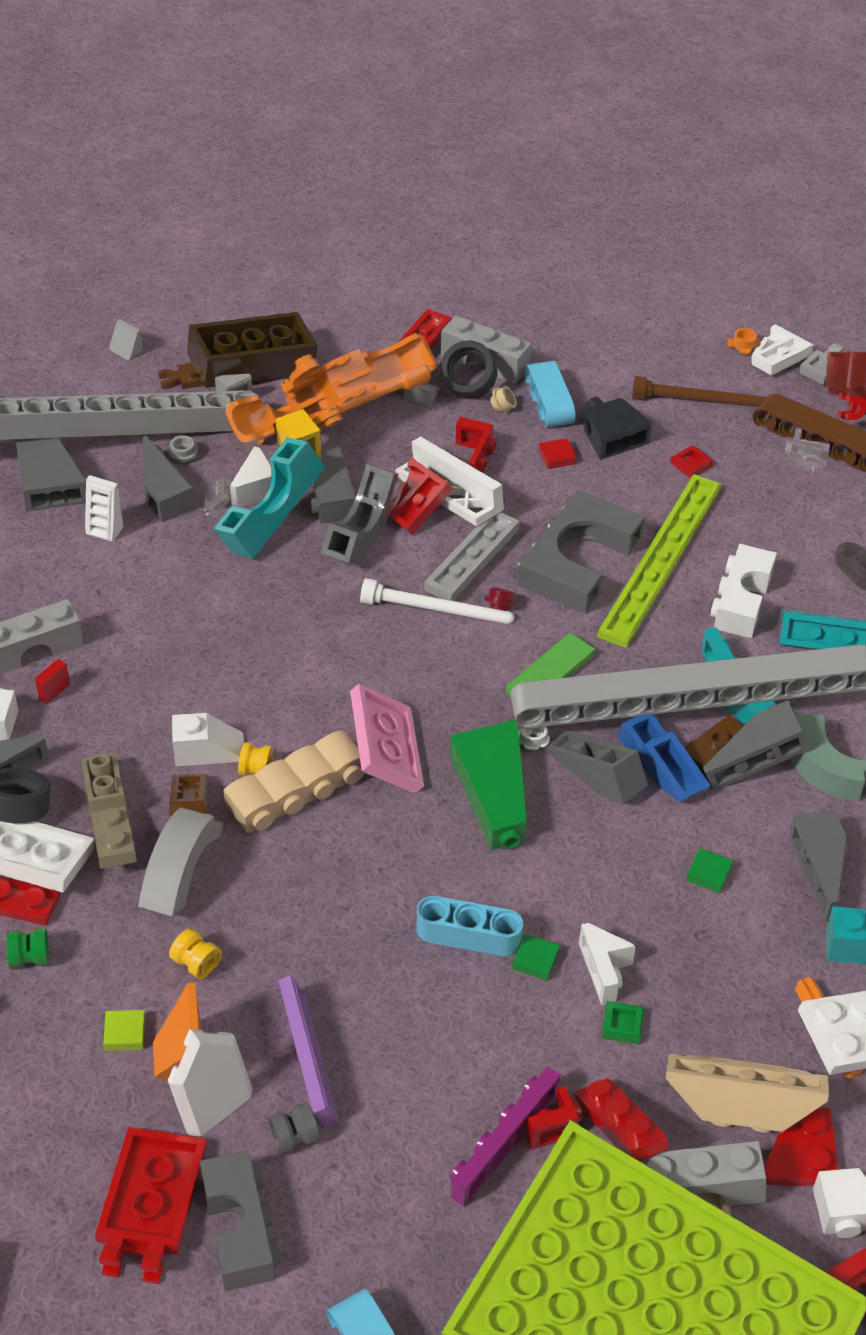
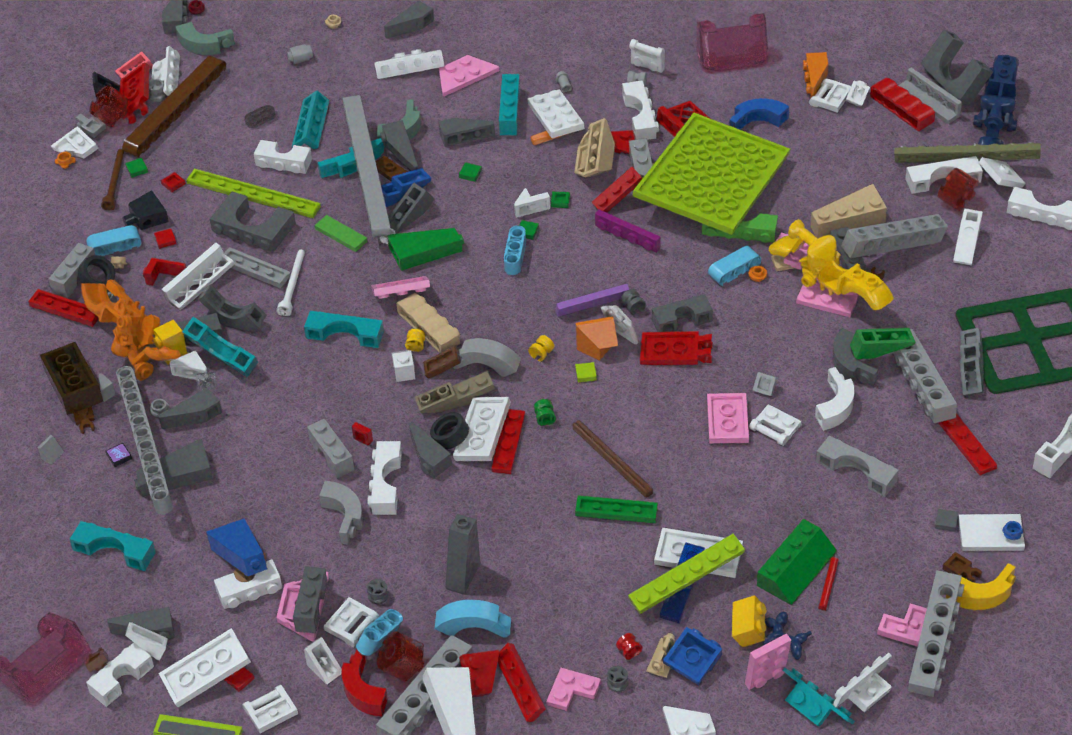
camera: 90 degrees left, 0 degrees up
white slope [85,475,123,542] -> none
red wing [389,458,453,535] -> none
dark red plate [484,587,517,611] -> none
red bracket [526,1086,582,1150] -> none
clear bracket [784,428,830,472] -> none
none -> green tile [125,158,148,178]
none -> teal arch [304,311,384,348]

